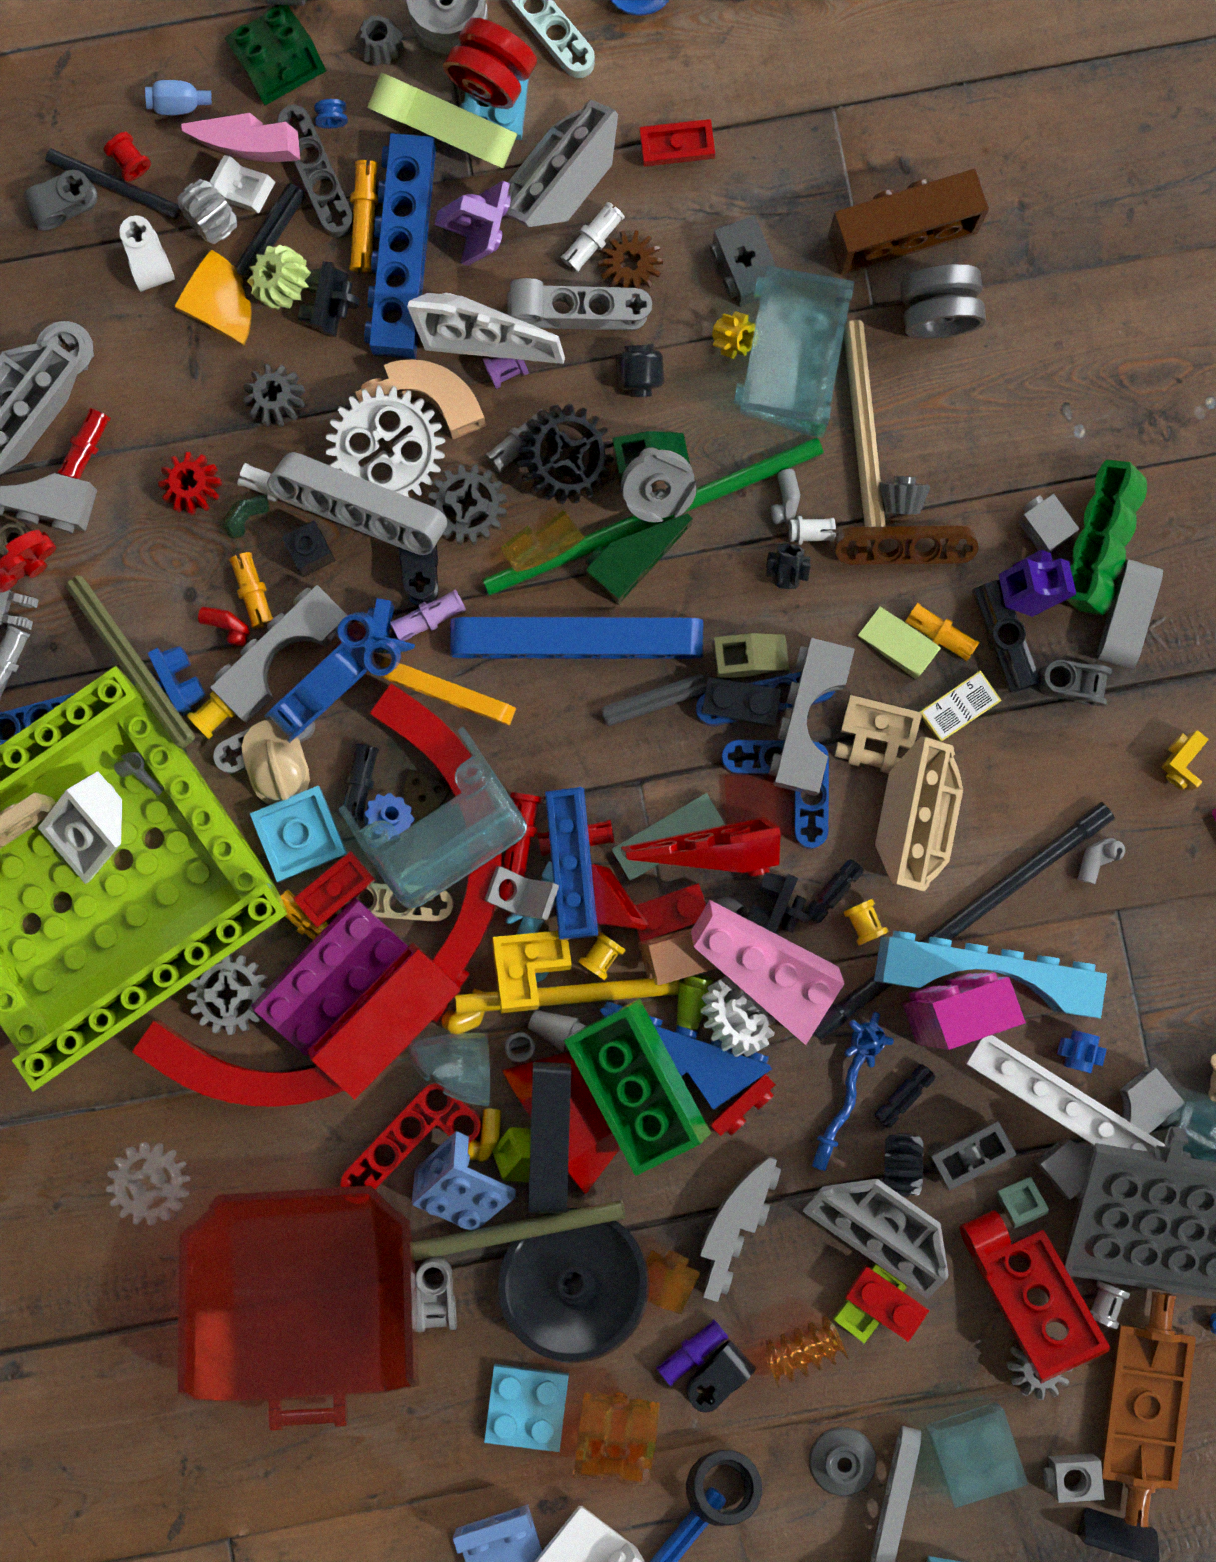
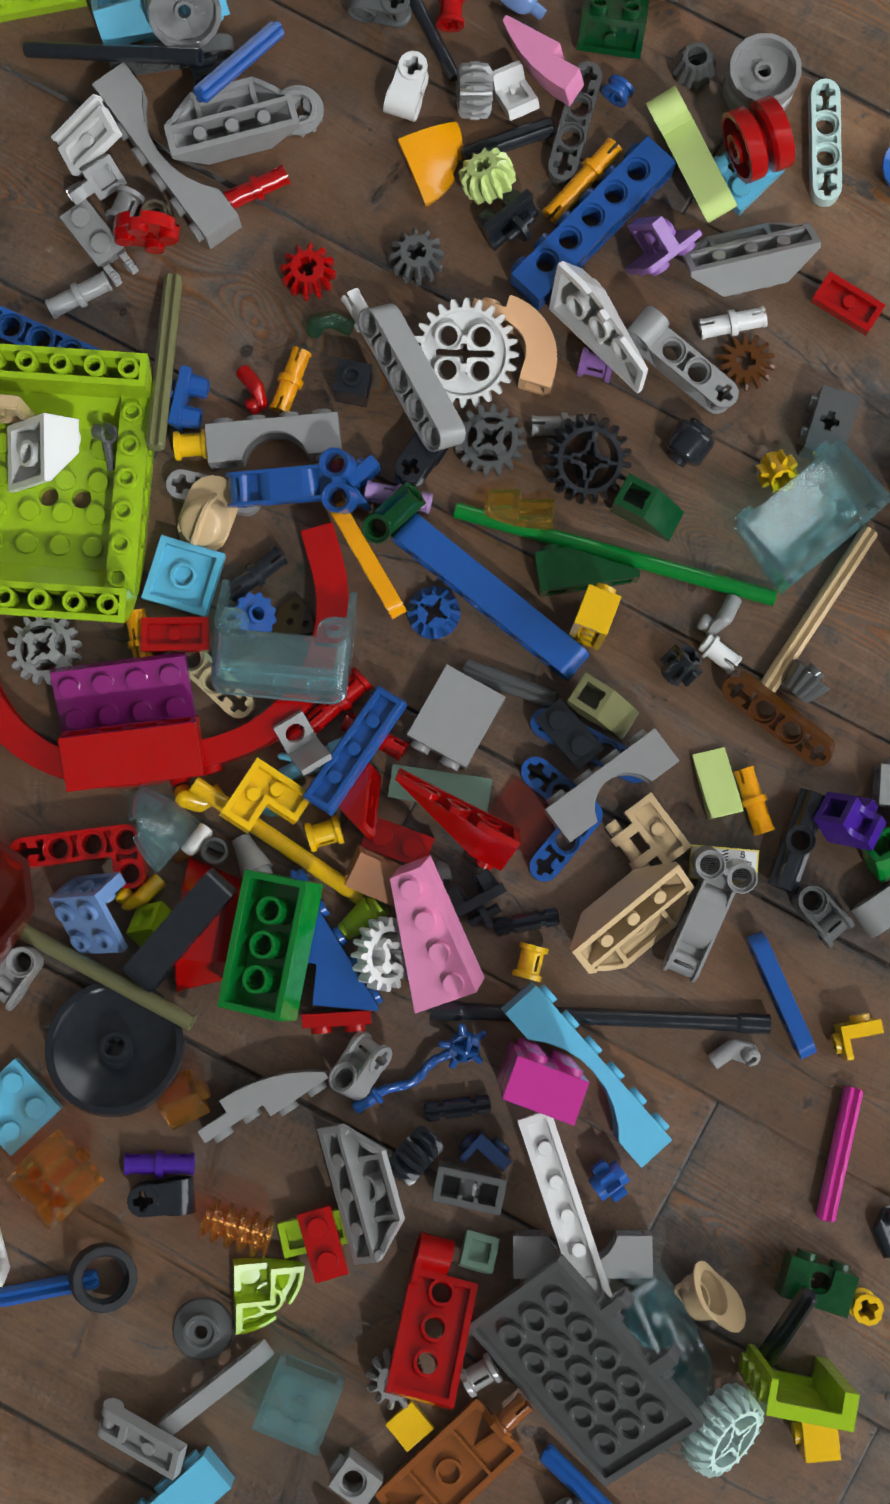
camera: 40 degrees right, 0 degrees up
light grey plate [621,448,696,523] -> none
none -> white arm [164,823,213,863]
none -> lime brick [232,1258,305,1335]
none -> light grey piece [329,1031,392,1100]
none -> dark green piece [362,481,426,544]
none -> yellow tile [385,1399,434,1452]
none -> blue gear [407,586,460,639]
none -> light grey panel [407,665,506,772]
none -> dark blue bracket [458,1130,512,1172]
none -> yellow brick [569,583,622,651]
none -> light grey piece [661,845,758,983]
none -> blue beam [745,931,817,1060]

